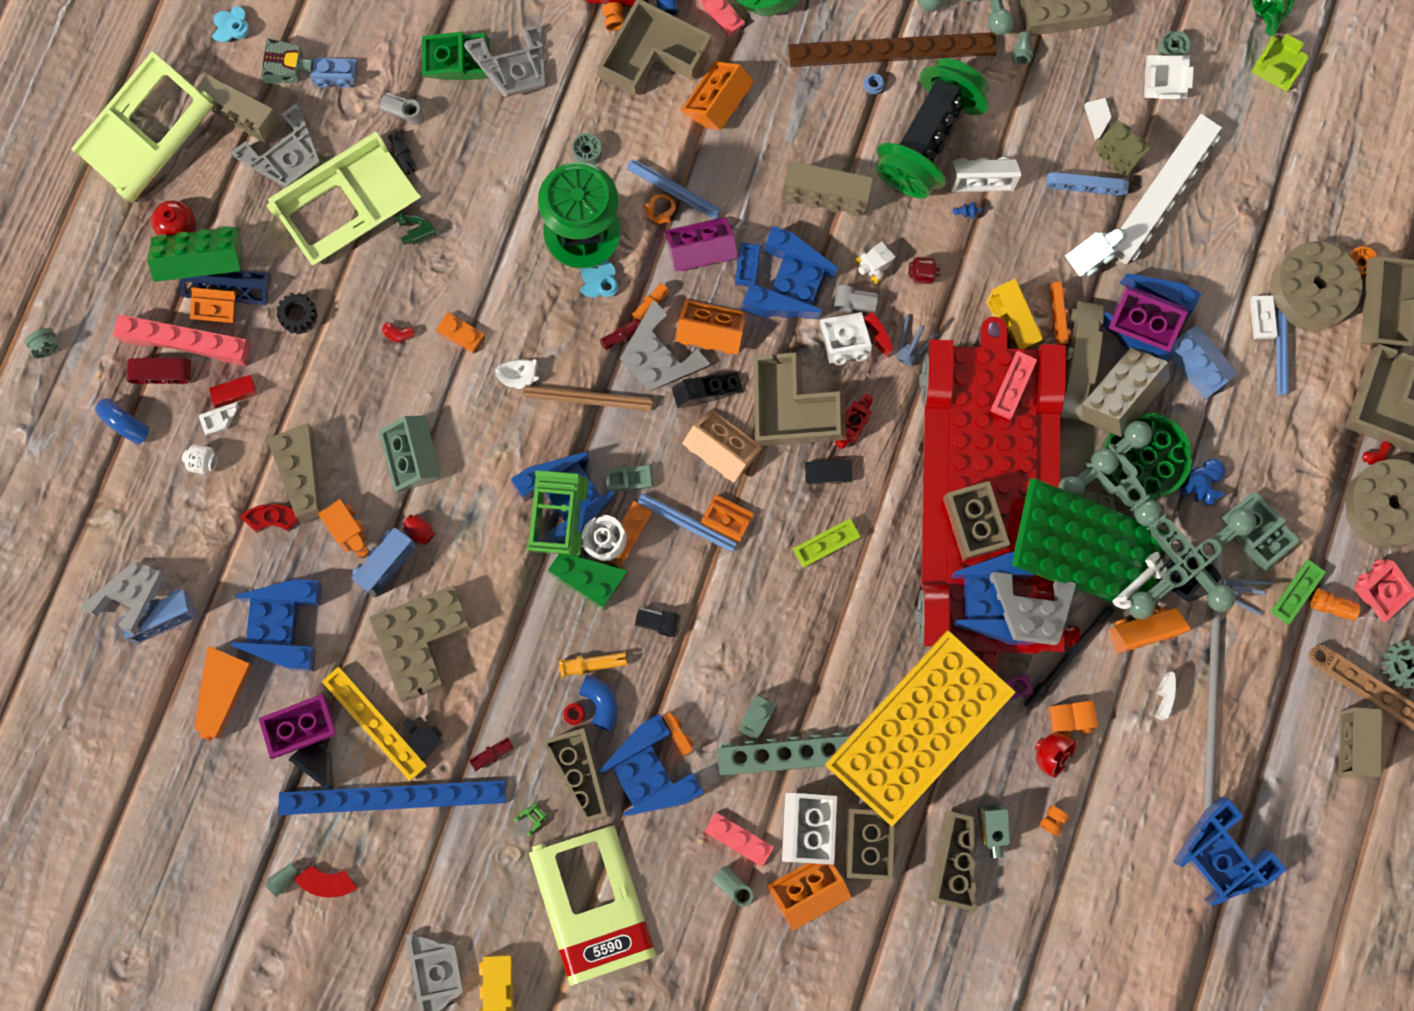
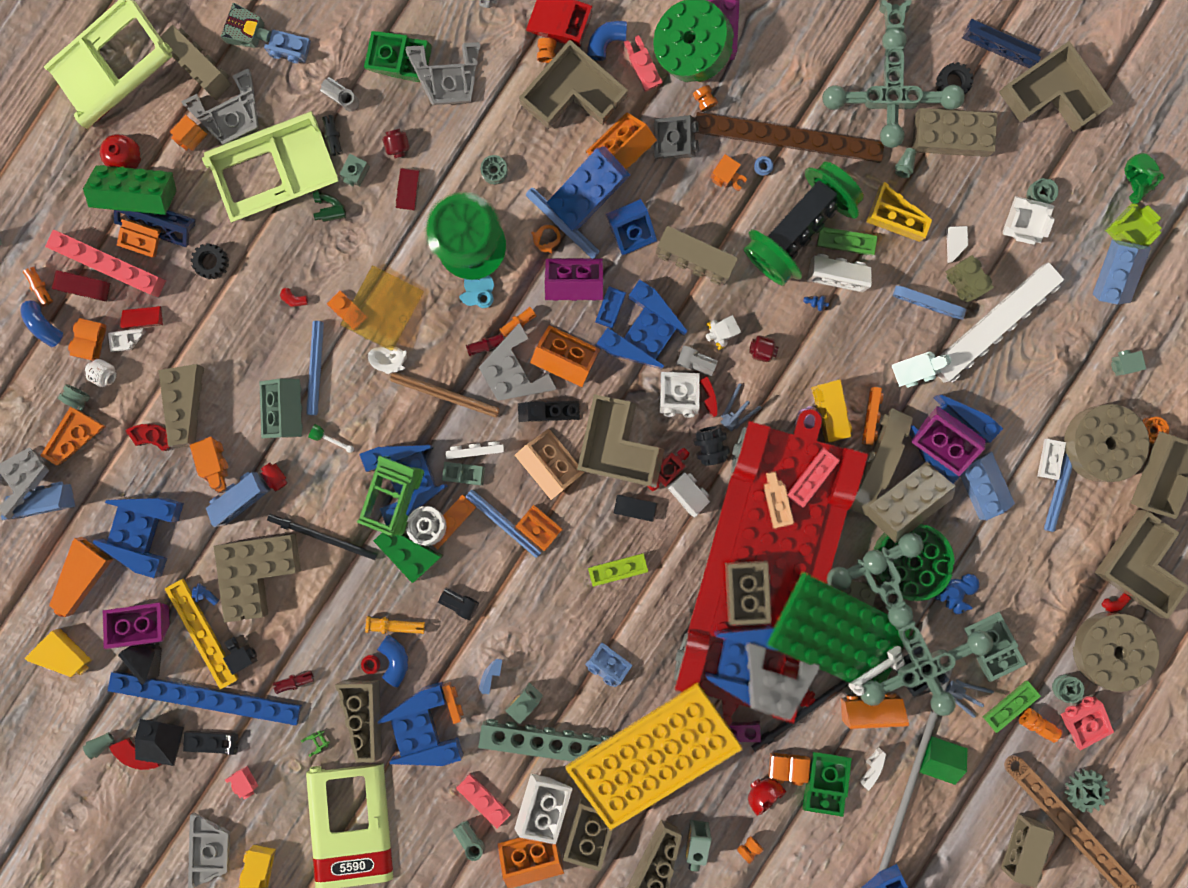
camera: 20 degrees right, 10 degrees up
none -> orange pin [23,267,53,307]
none -> yellow slope [25,628,92,677]
none -> orange wing [40,407,106,466]
none -> sand green wheel [58,384,90,411]
none -> orange brick [68,318,107,361]
none -> black slope [135,719,184,766]
none -> orange brick [170,114,208,151]
none -> black plate [183,731,238,755]
none -> blue plate [192,583,219,605]
none -> coral brick [225,766,258,799]
none -> black bar [267,514,378,560]
none -> medium blue axle [306,321,324,415]
none -> hinge [308,424,354,453]
none -> sand green brick [340,154,370,187]
none -> clear yellow piece [340,265,424,352]
none -> dark red head [382,129,410,159]
none -> dark red slope [396,168,420,211]
none -> white plate [445,441,505,459]
none -> medium blue slope [479,659,502,694]
none -> blue brick [546,146,631,231]
none -> medium blue bracket [585,643,632,687]
none -> blue slope [606,199,657,256]
none -> dark grey plate [654,115,699,159]
none -> white slope [667,472,710,517]
none -> orange wheel [693,85,718,112]
none -> black piece [693,426,730,466]
none -> orange brick [711,154,747,191]
none -> light nougat hinge [764,472,794,528]
none -> green slope [802,752,852,817]
none -> bright green plate [816,227,877,256]
none -> yellow wedge [866,181,932,242]
none -> green slope [919,736,968,785]
none -> sand green wheel [1052,674,1084,704]
none -> medium blue slope [1093,239,1151,304]
none -> sand green brick [1111,349,1146,376]

